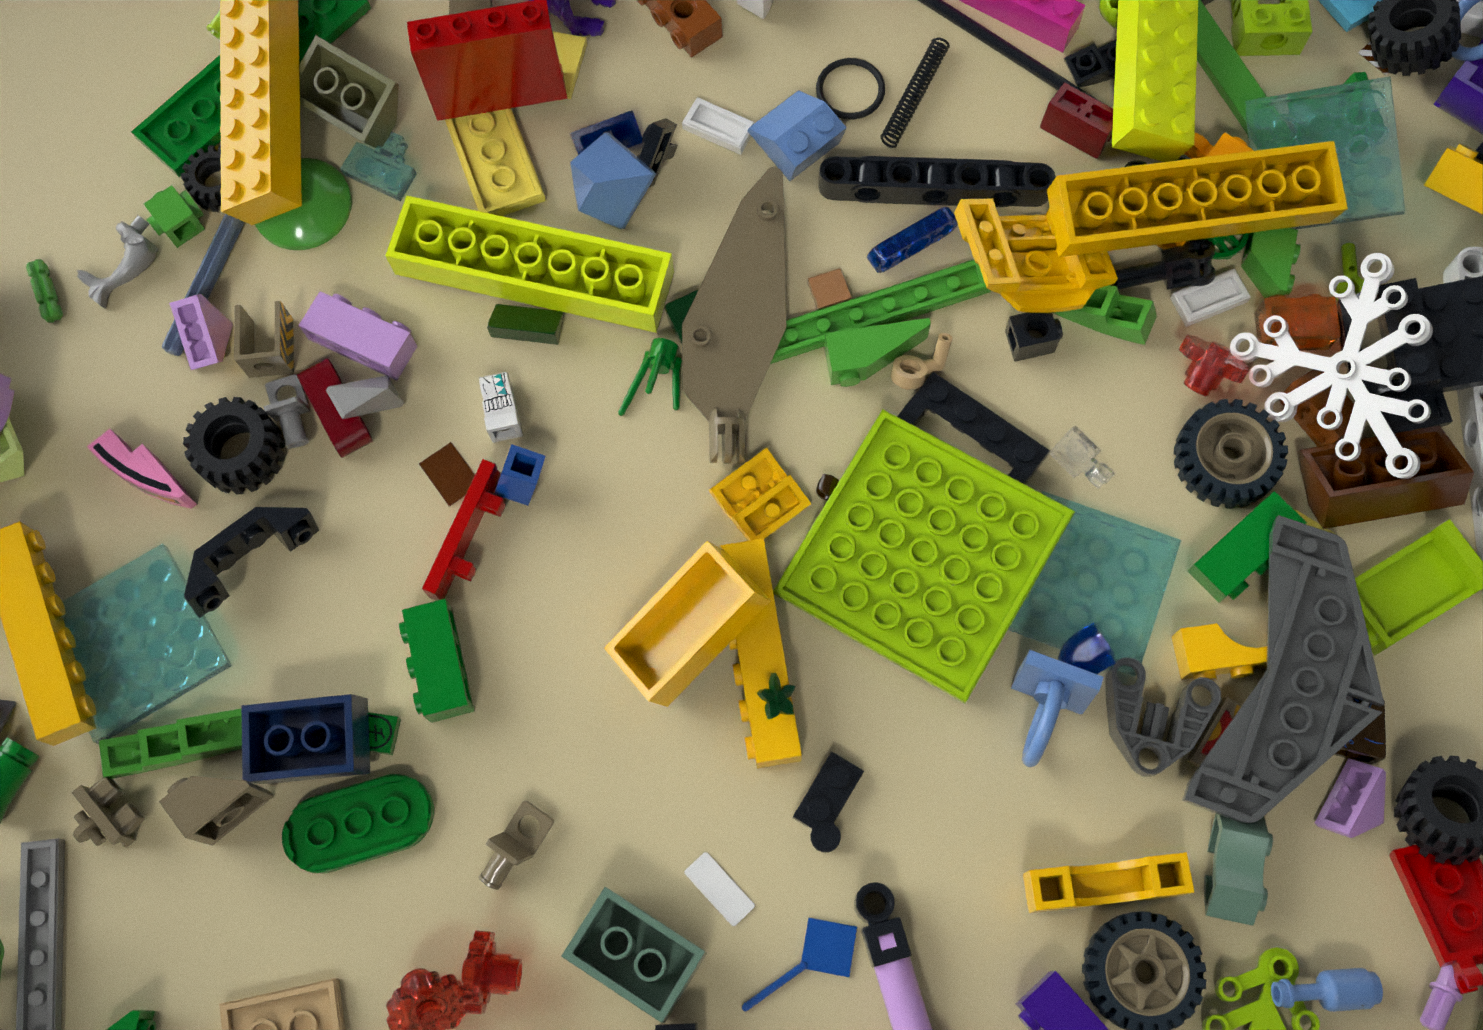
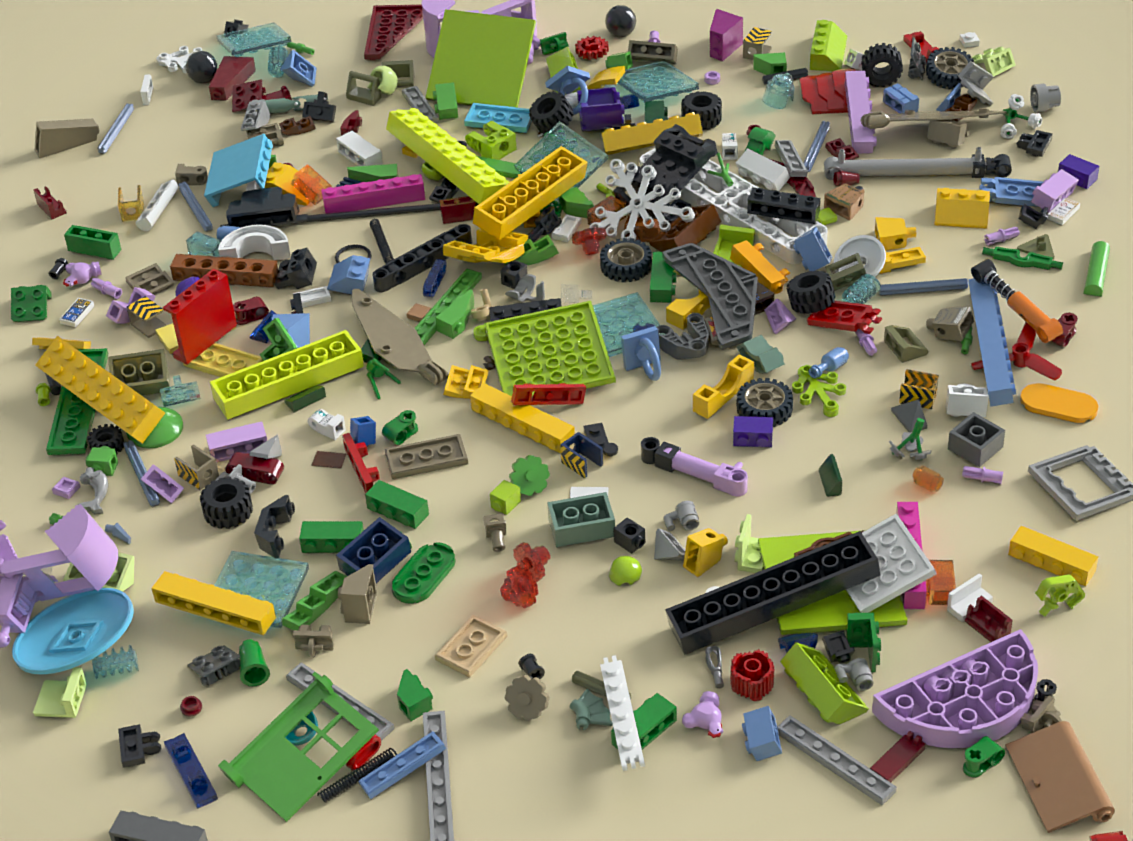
camera: 45 degrees left, 30 degrees down
bright pink slope [87,429,197,509] -> none
yellow piece [604,541,771,707] -> none
blue piece [742,918,857,1011] -> none
dark green plant [757,673,796,719] -> none
none -> lavender tile [52,477,80,499]
none -> sand blue bar [105,523,131,544]
none -> dark red piece [233,296,269,325]
none -> bright green brick [259,318,298,361]
none -> black brick [275,247,317,289]
none -> green brick [299,521,364,553]
none -> green piece [382,410,418,445]
none -> dark tan tile [385,434,468,479]
none -> lime tile [473,325,488,342]
none -> lime brick [490,480,521,515]
none -> light grey helmet [505,274,545,302]
none -> bright green plant [509,455,550,496]
none -> red hinge [511,383,586,405]
none -> dark blue piece [560,432,603,478]
none -> light orange brick [730,240,790,294]

